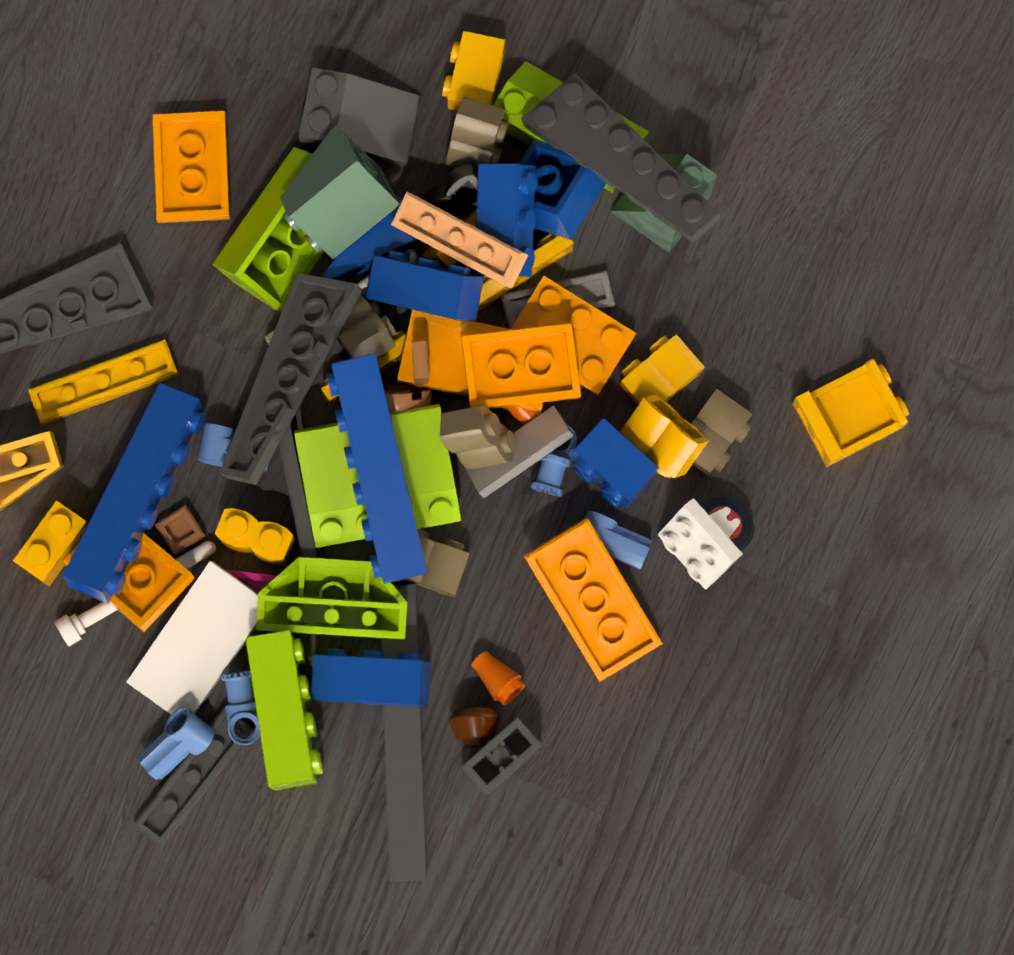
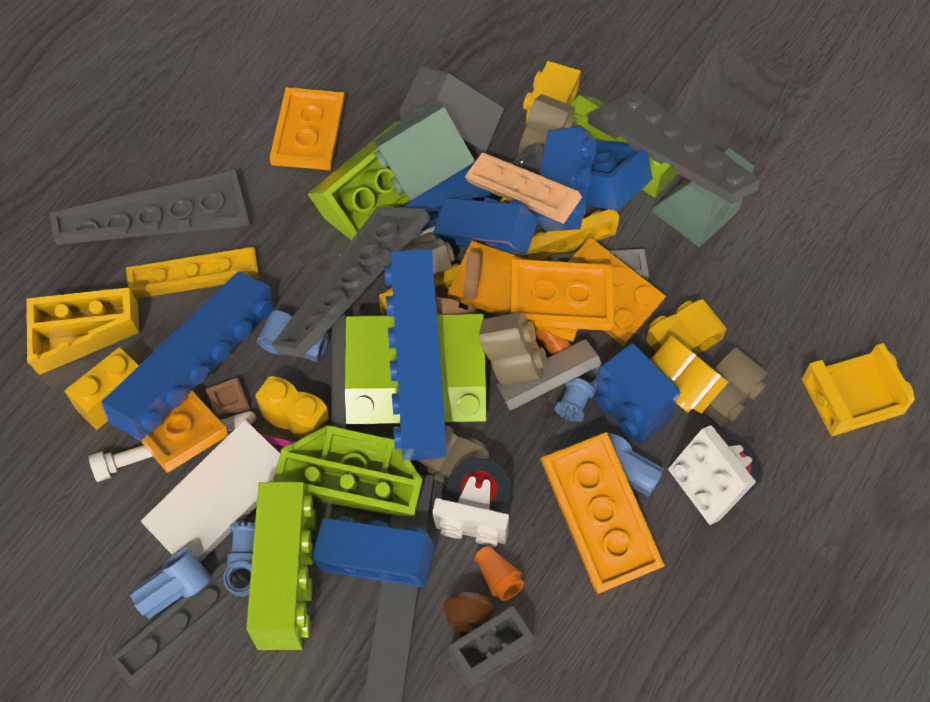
camera: 10 degrees right, 20 degrees down
none -> white plate [432,458,511,547]

